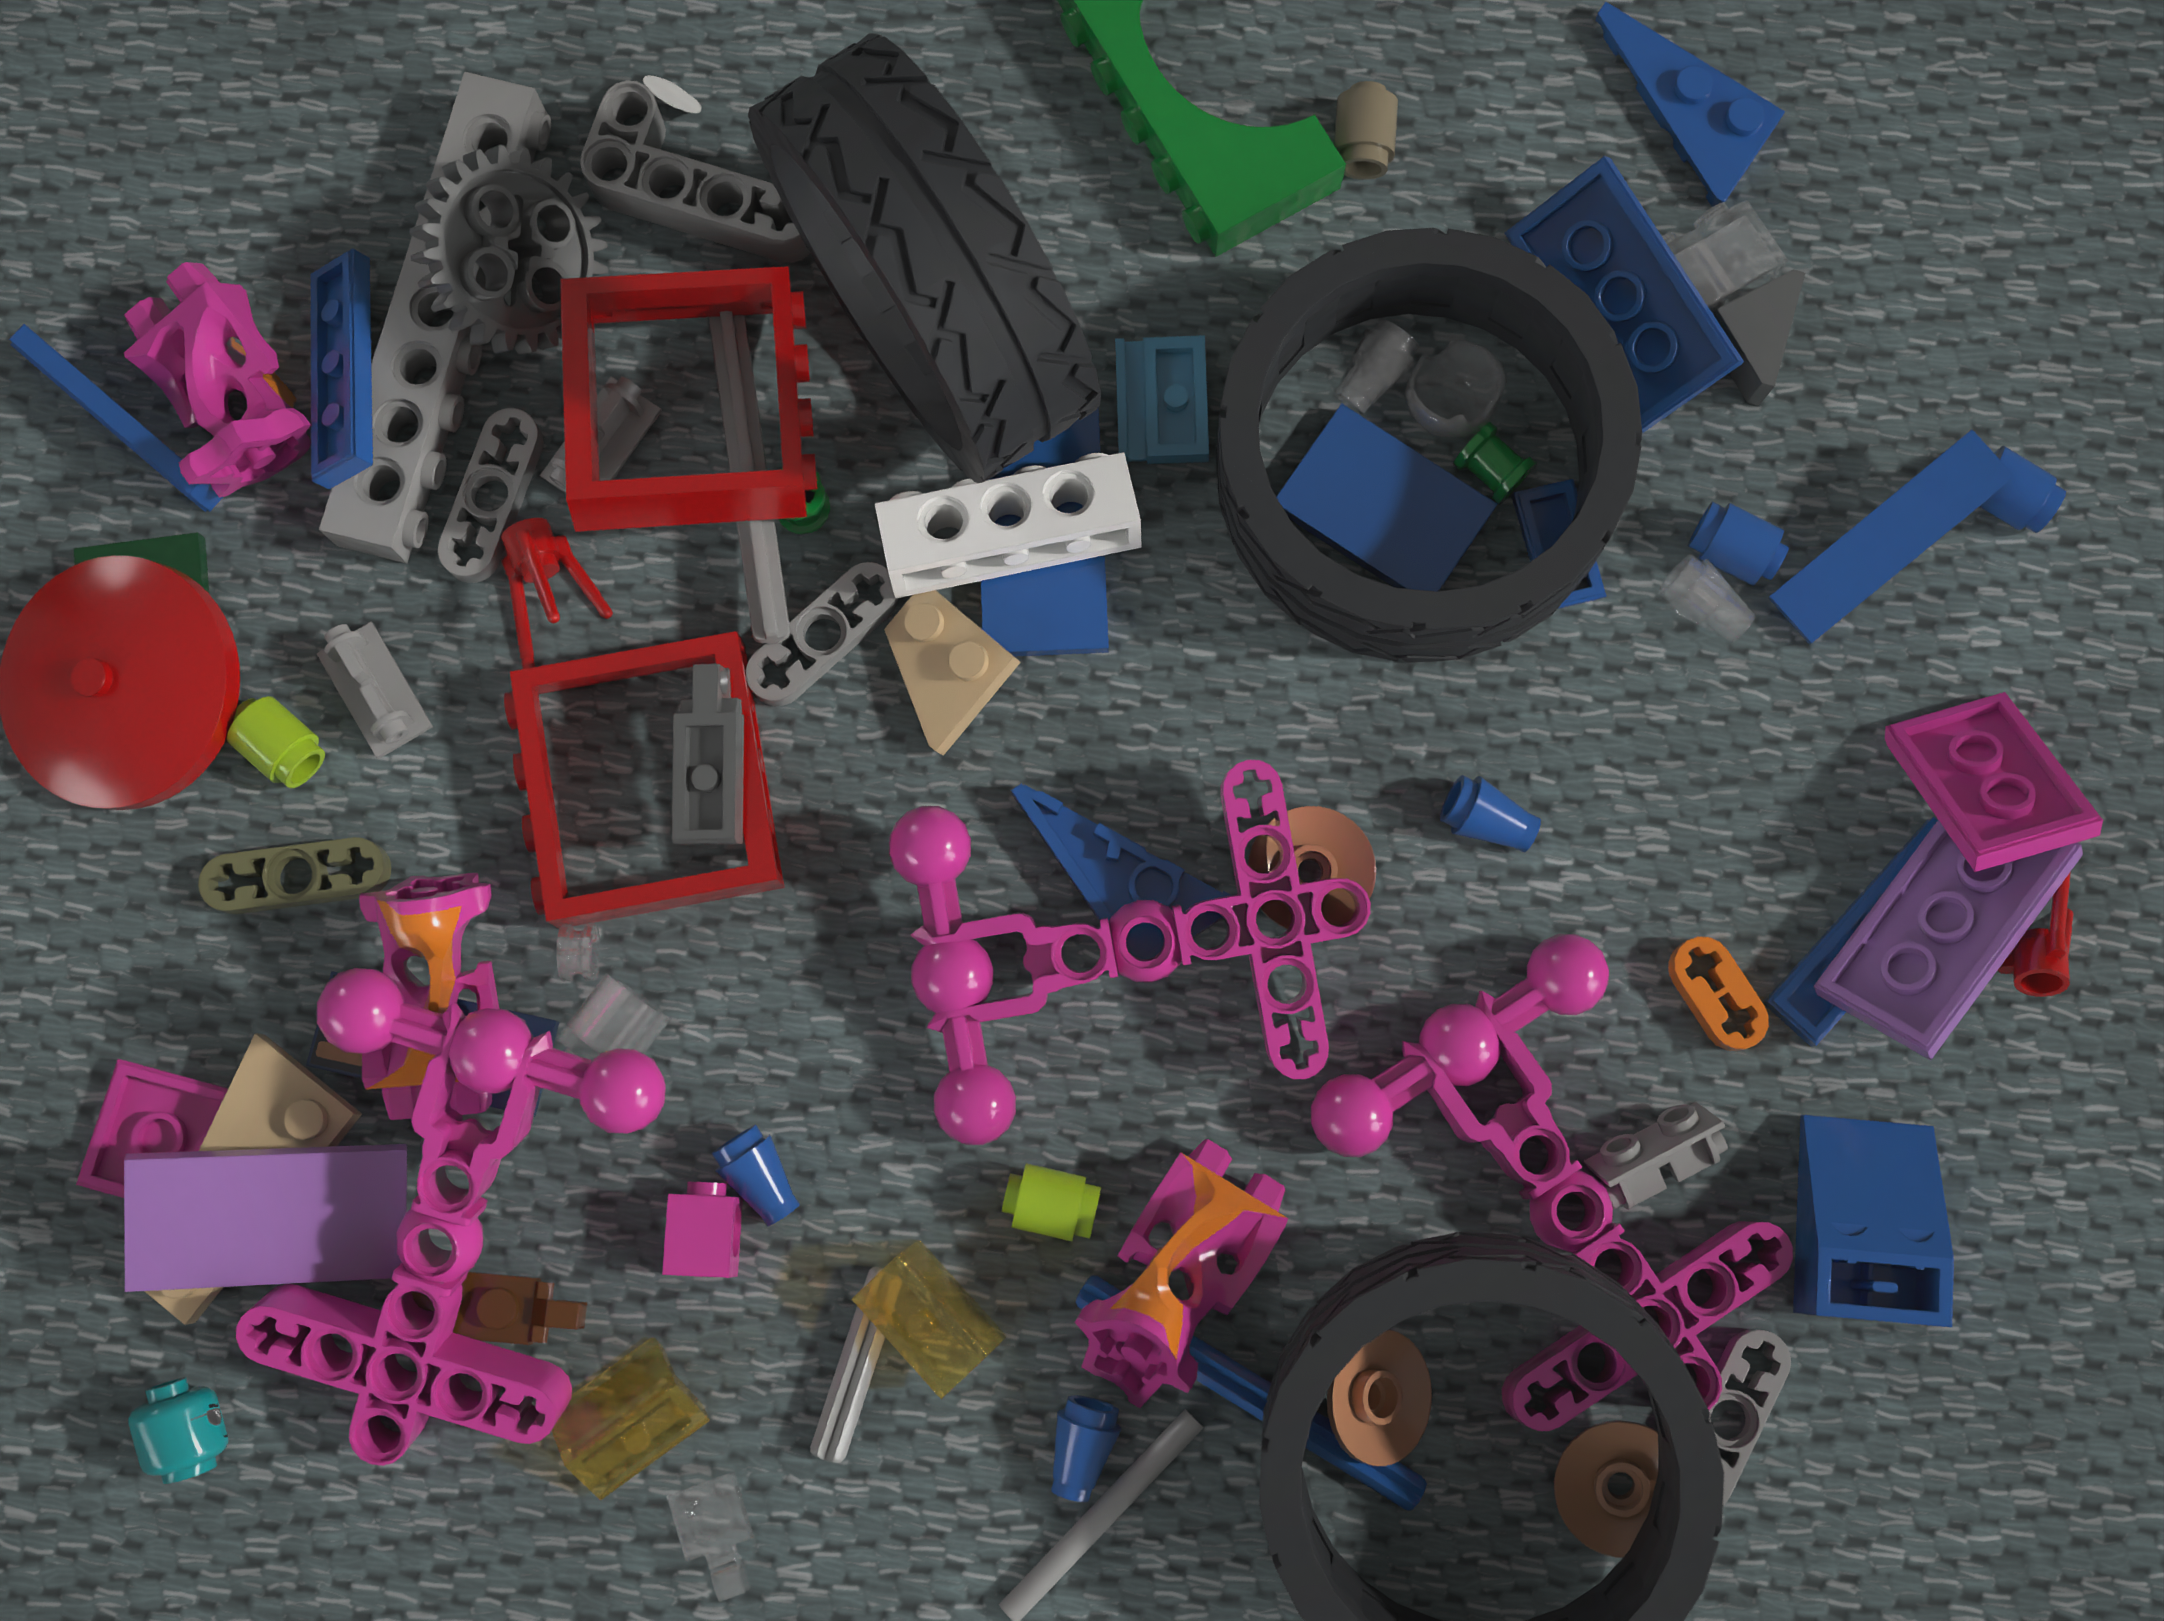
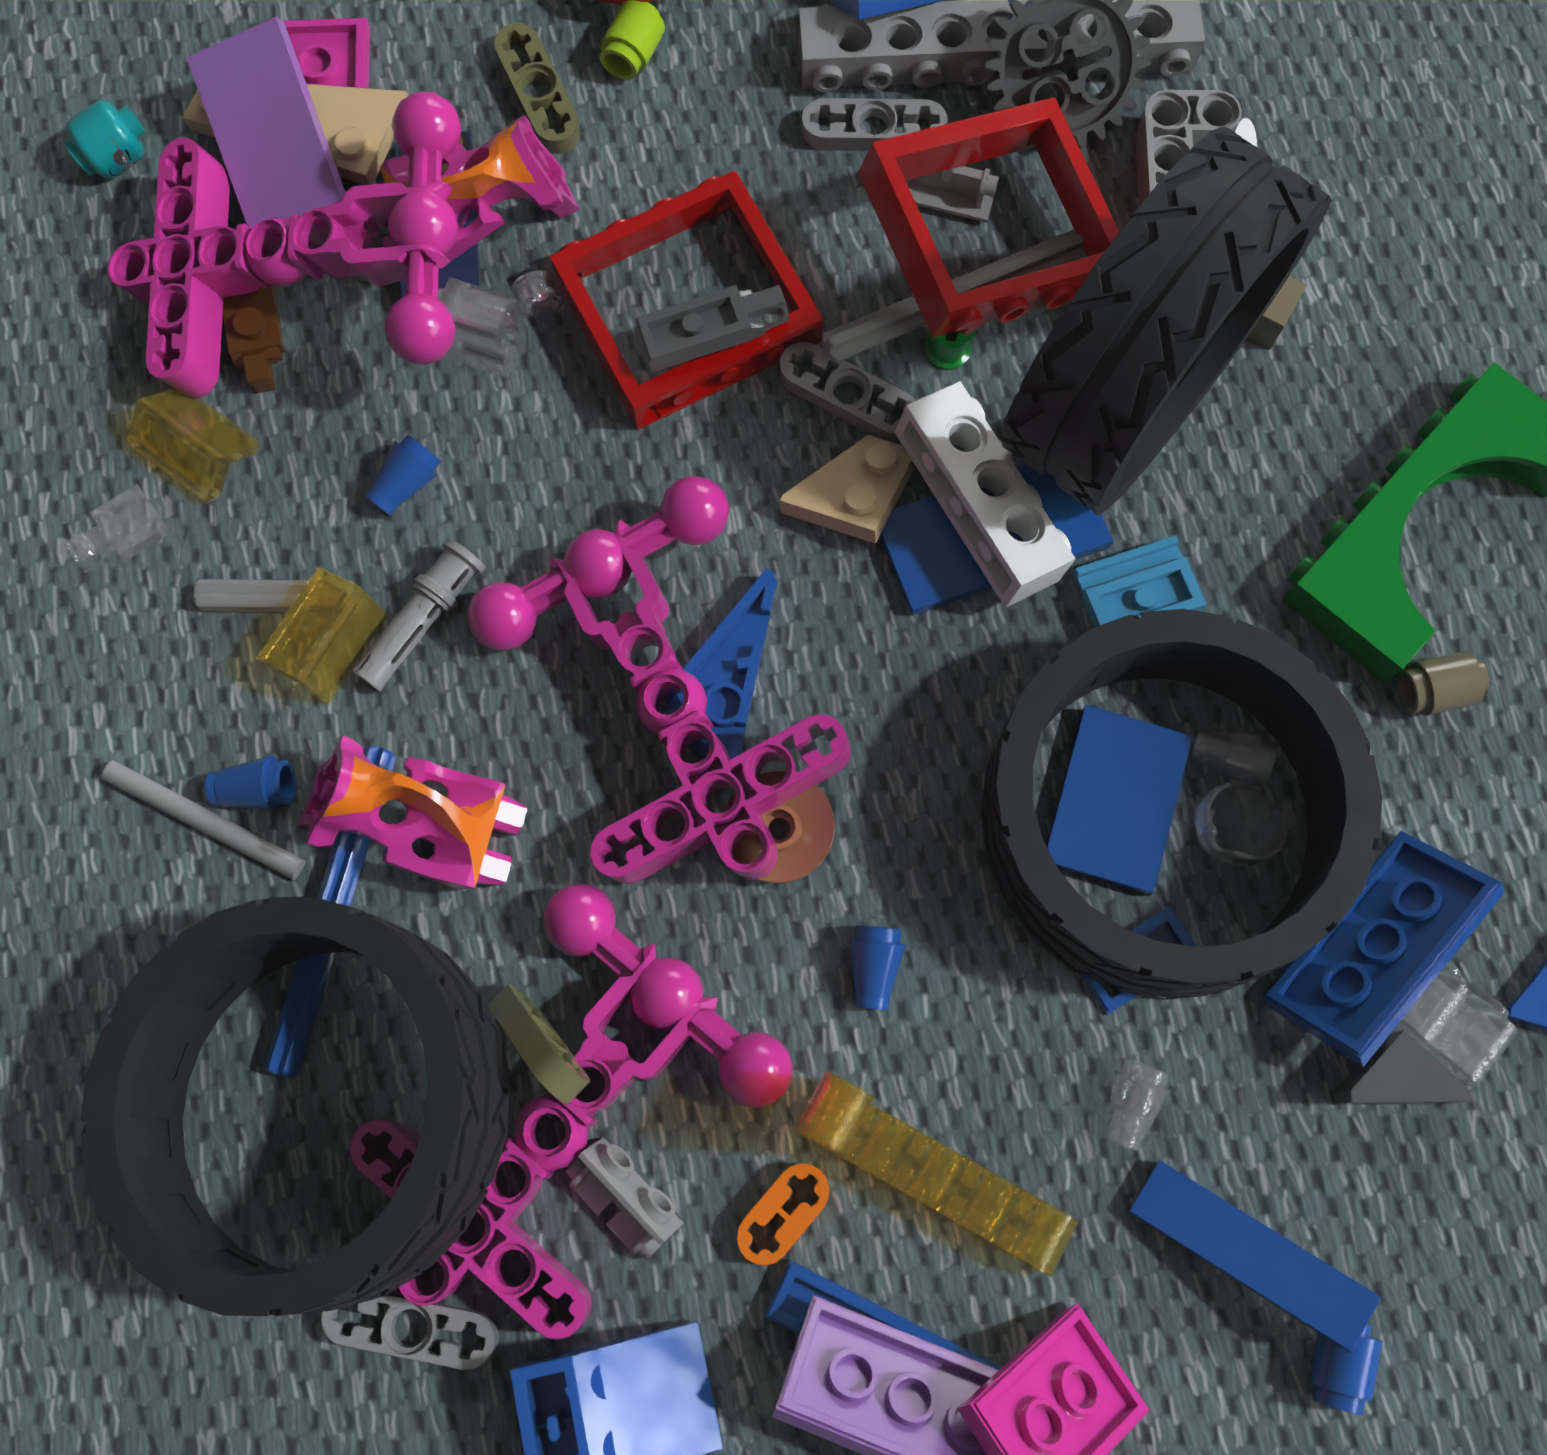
camera: 70 degrees right, 5 degrees down
light grey hinge [316,622,433,759] -> none
red plant [501,517,613,669] -> none
dark pink brick [662,1182,743,1278] -> none
lime brick [1001,1163,1101,1242] -> none
nougat dish [1327,1330,1432,1466] -> none
green bush [1453,422,1537,505] -> none
nougat dish [1554,1420,1658,1558] -> none
blue brick [1688,501,1789,586] -> none
none -> light grey pin [351,538,486,692]
none -> olive beam [488,983,590,1105]
none -> clear yellow beam [794,1071,1078,1277]

